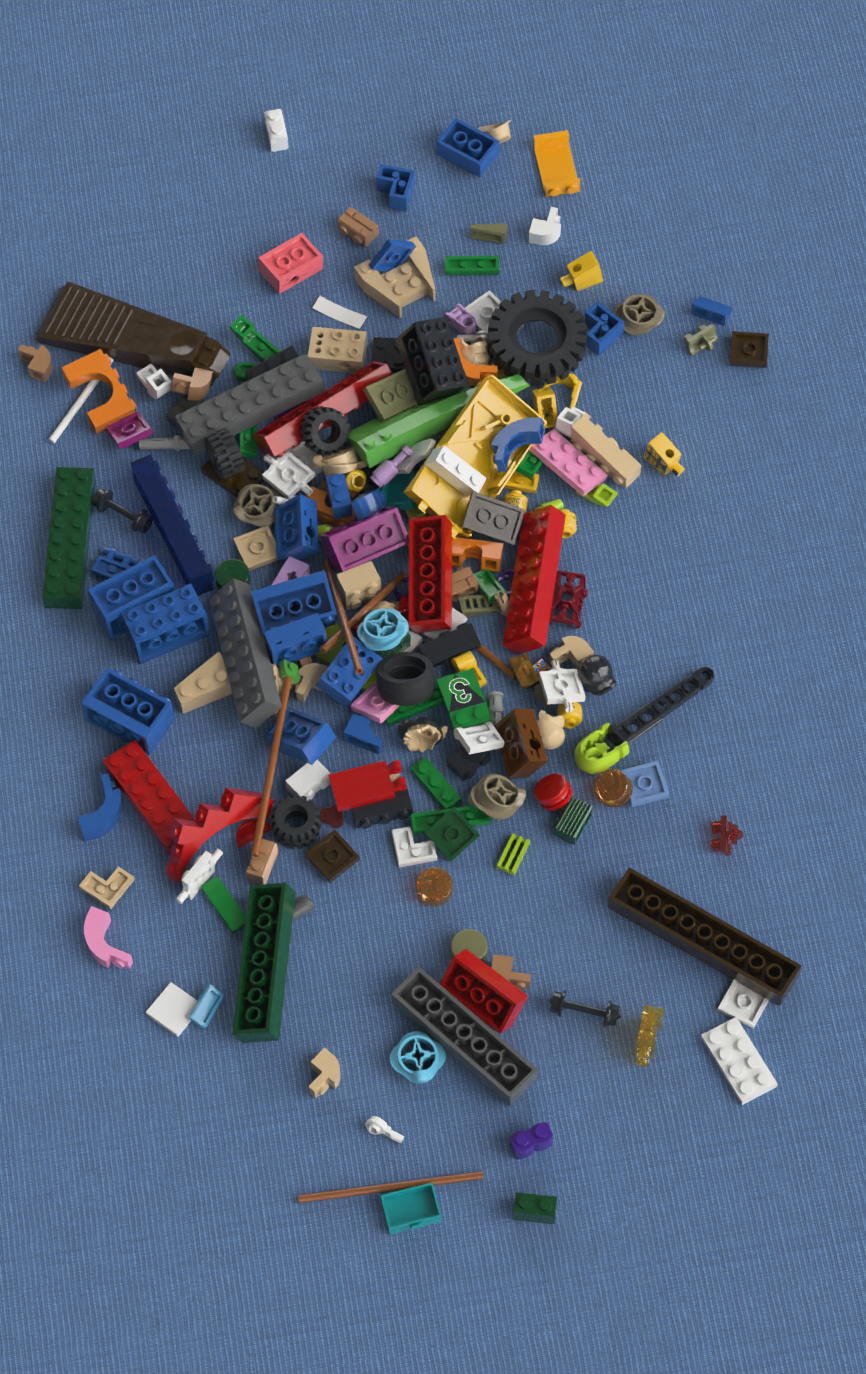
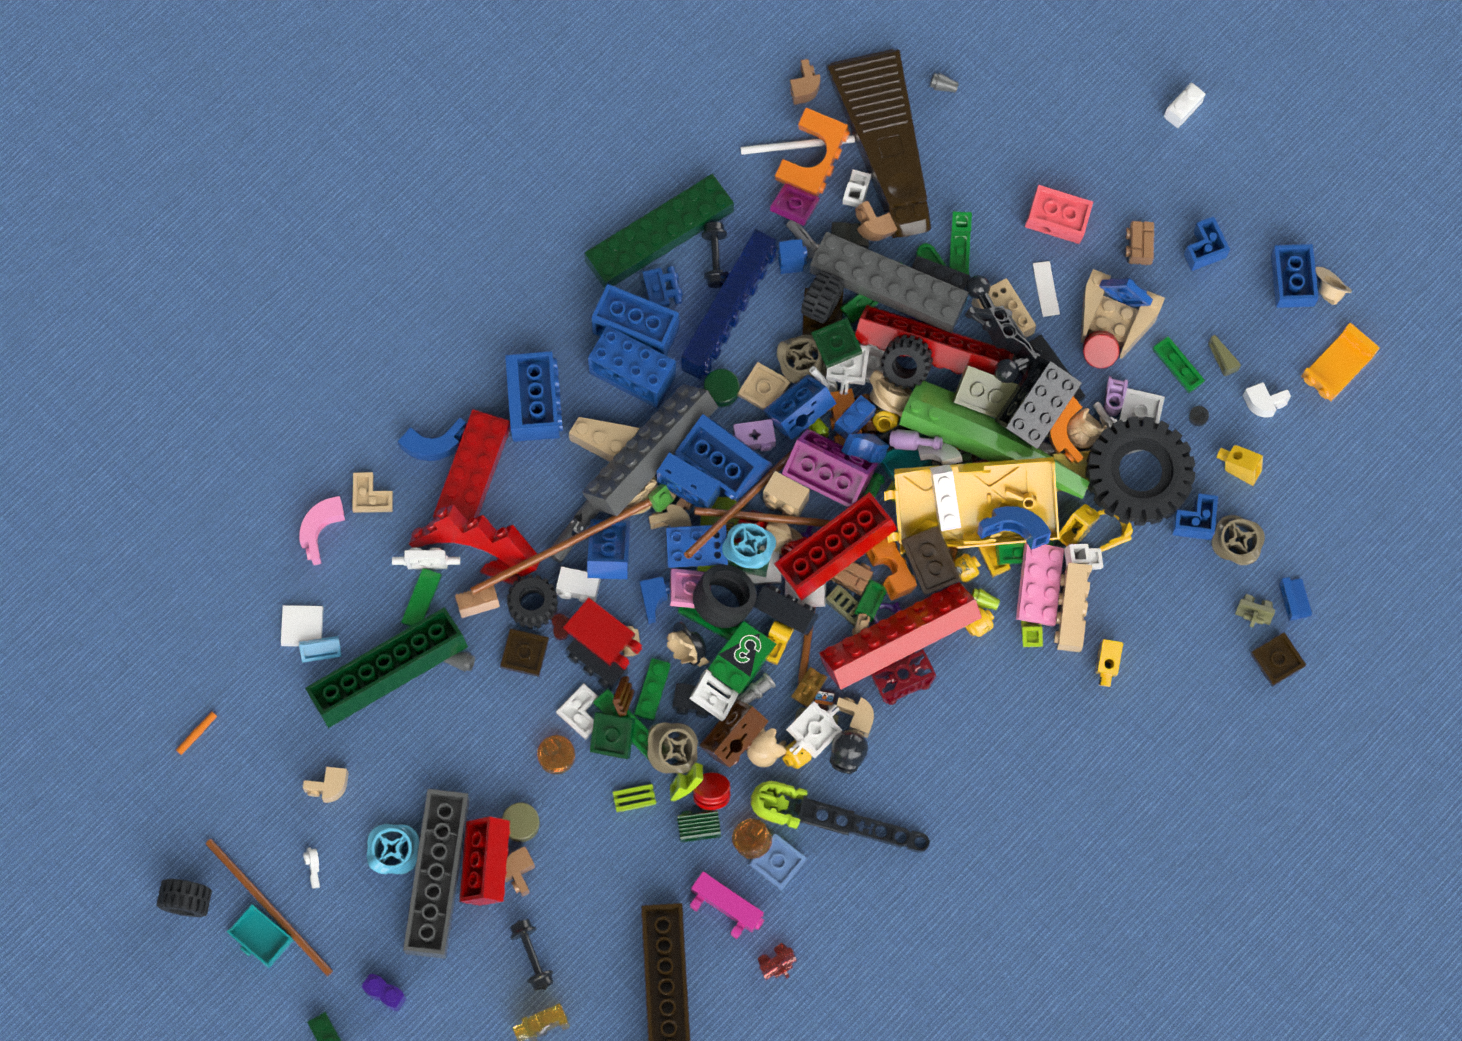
camera: 50 degrees right, 10 degrees up
none -> black tyre [156,879,212,917]
none -> orange piece [176,711,217,755]
none -> dark grey piece [550,500,599,563]
none -> reddish brown tile [613,676,634,716]
none -> lime slope [670,762,703,801]
none -> dark pink brick [690,872,765,939]
none -> blue brick [778,239,807,274]
none -> dark green plate [811,318,863,368]
none -> cone [929,72,959,93]
none -> black piece [965,275,1040,384]
none -> head [1083,330,1119,369]
none -> clear smoke tile [1189,406,1209,426]

